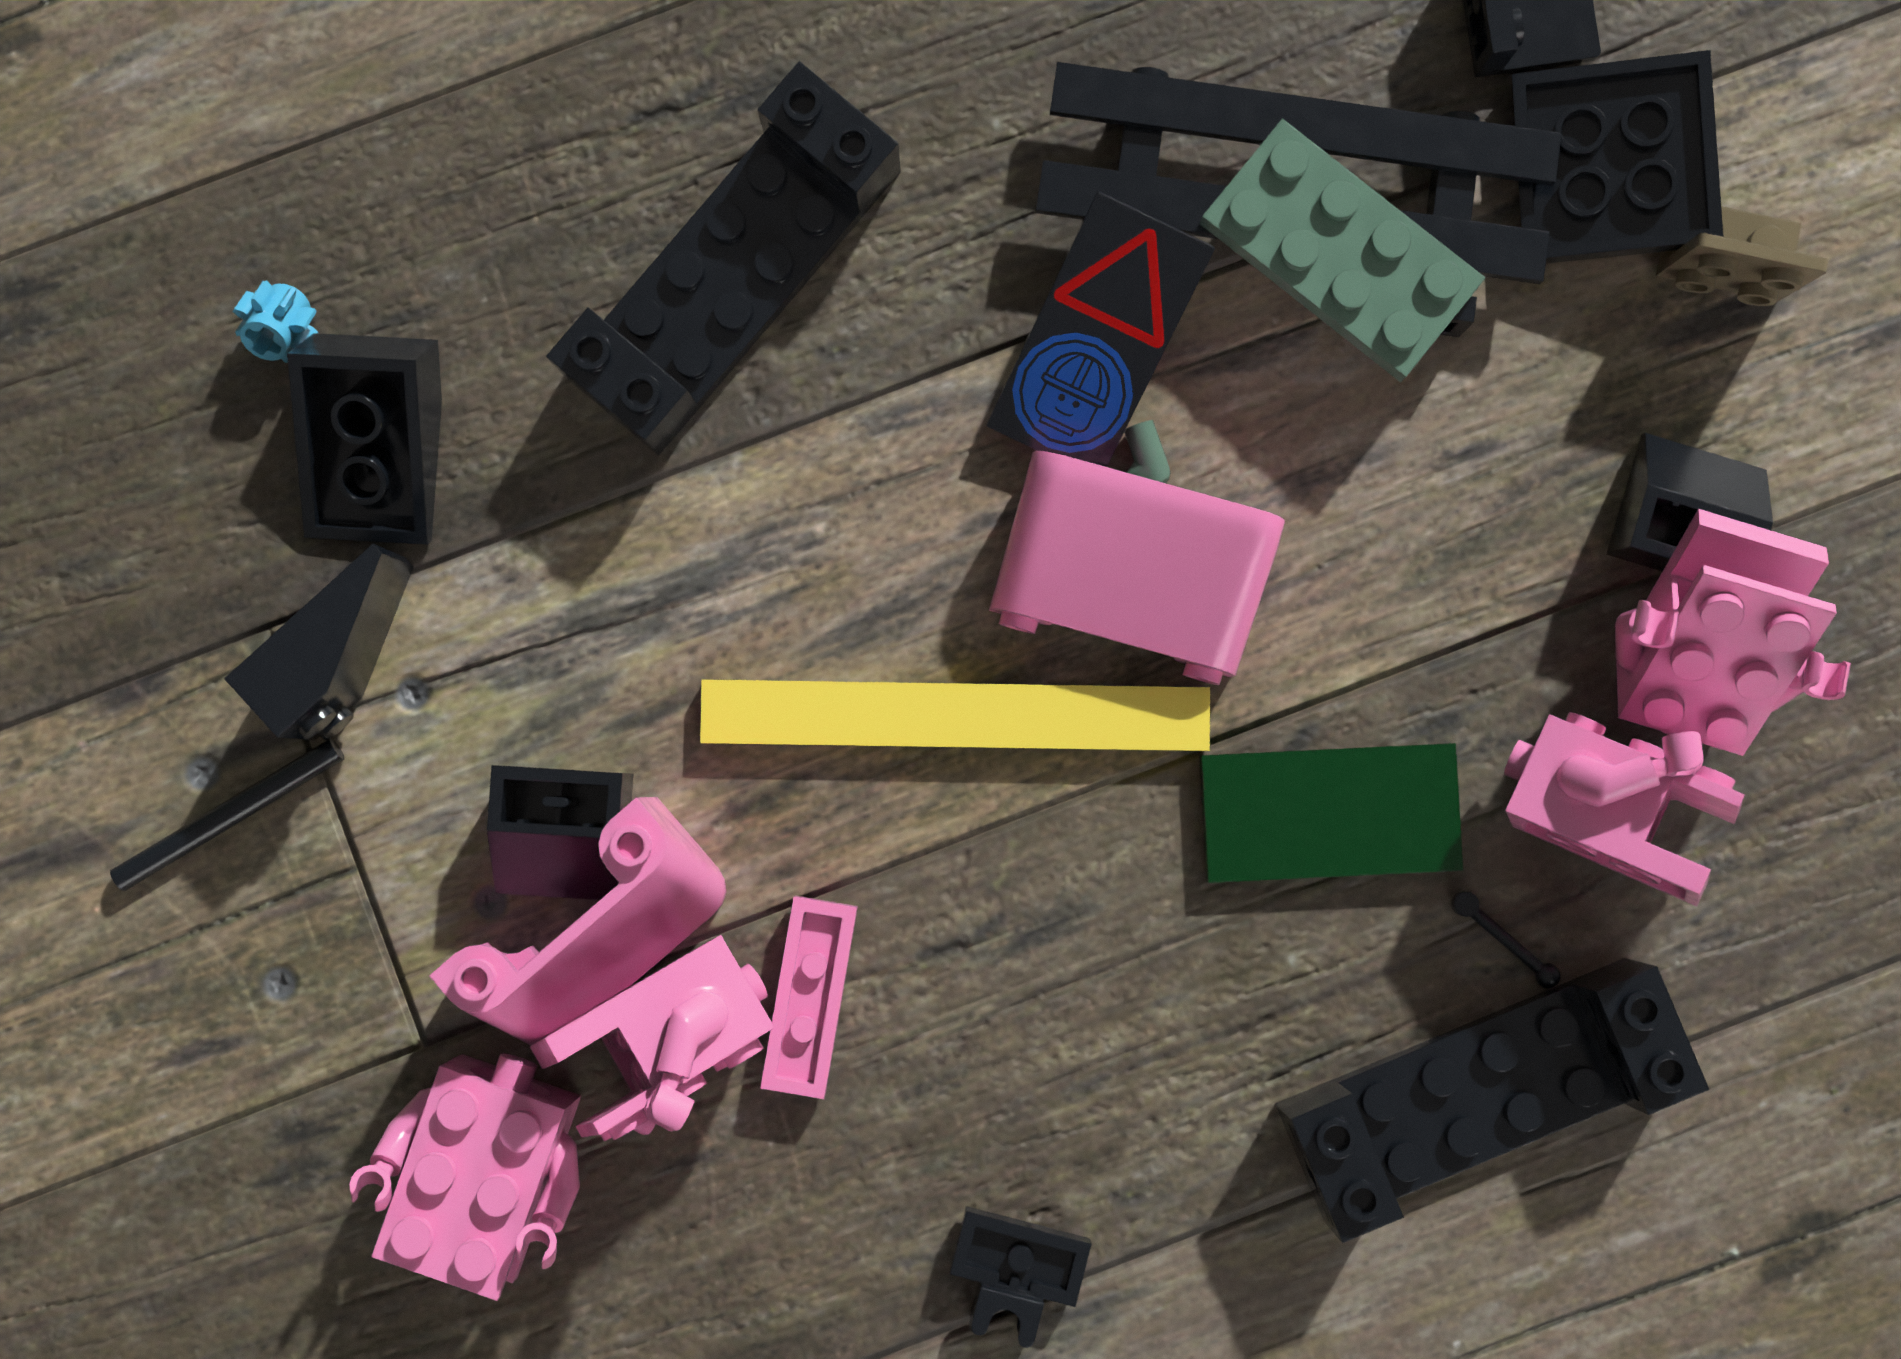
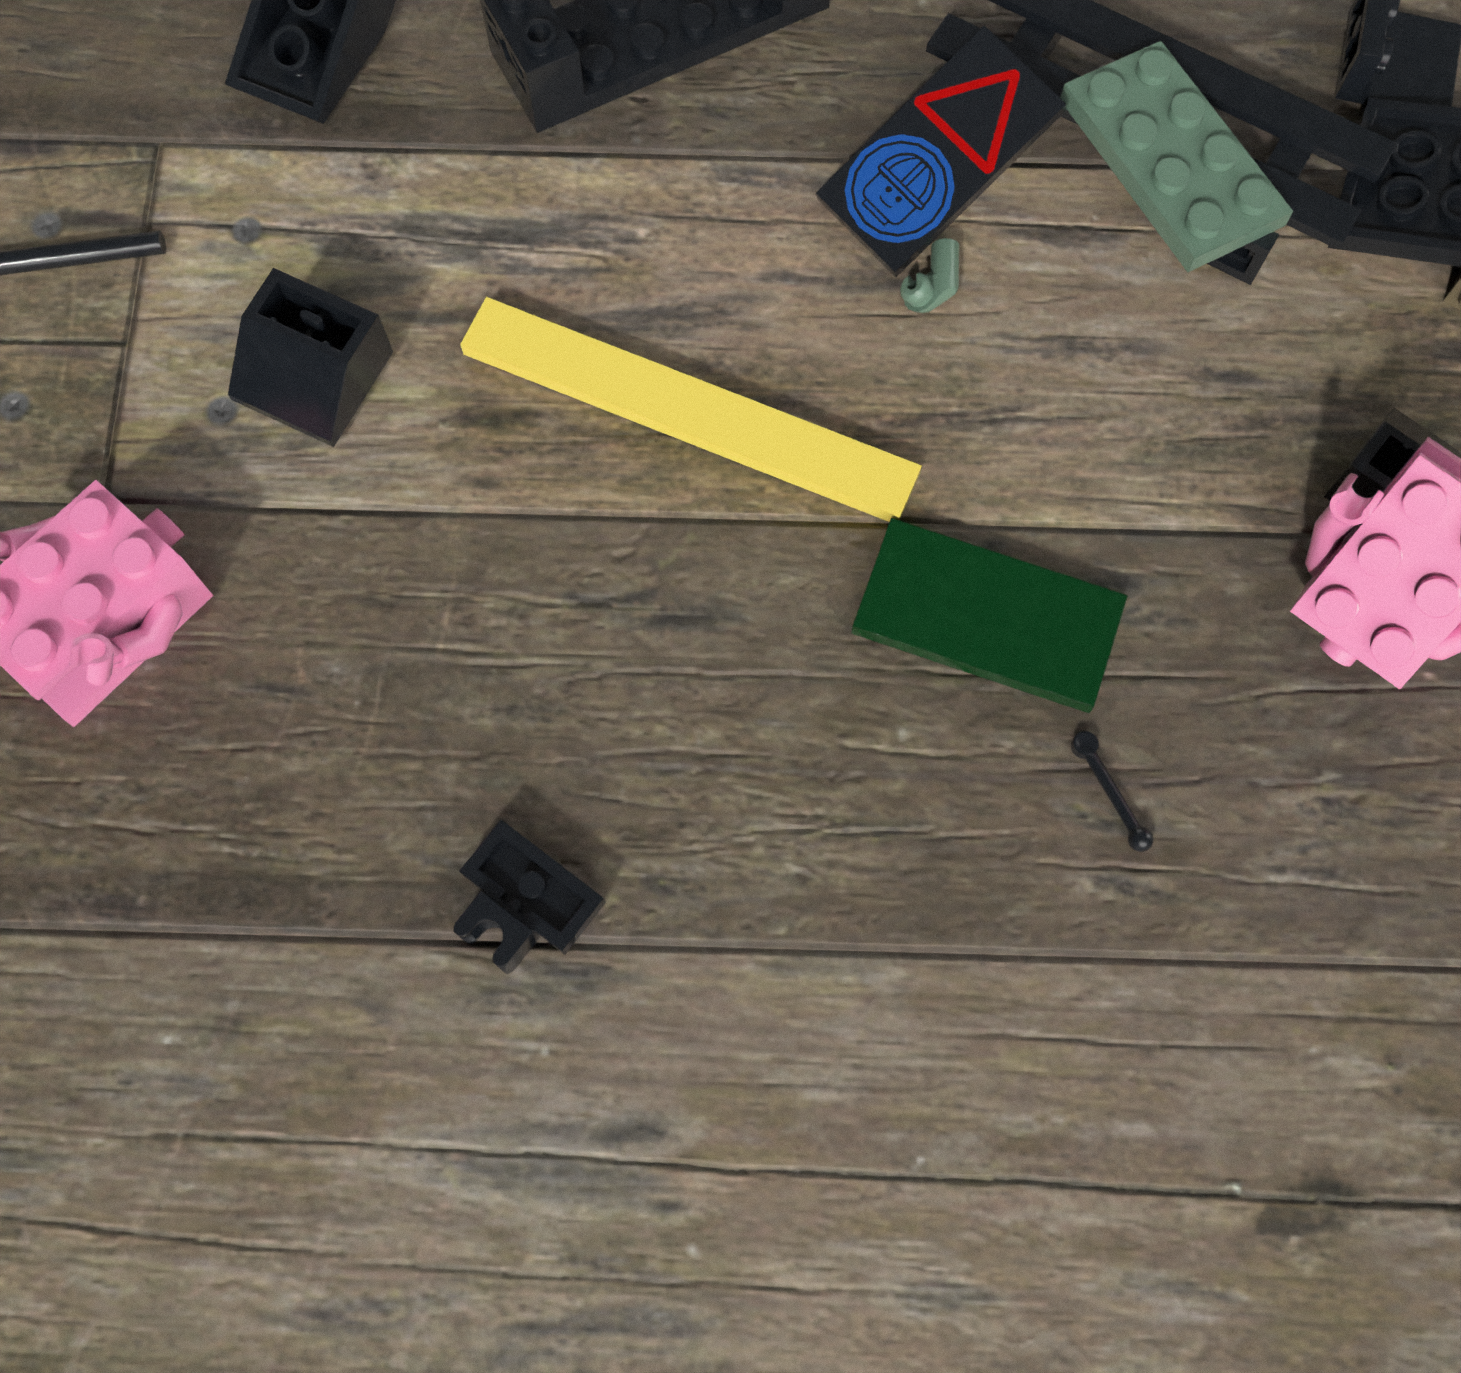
camera: 25 degrees right, 15 degrees down
black slope [224,544,414,740] -> none
bright pink windscreen [429,797,726,1046] -> none
bright pink torso [530,935,775,1141] -> none
bright pink plate [760,896,858,1099] -> none
bright pink windscreen [989,451,1285,685] -> none
black plate [1275,958,1710,1243] -> none
bright pink torso [1504,712,1745,907] -> none

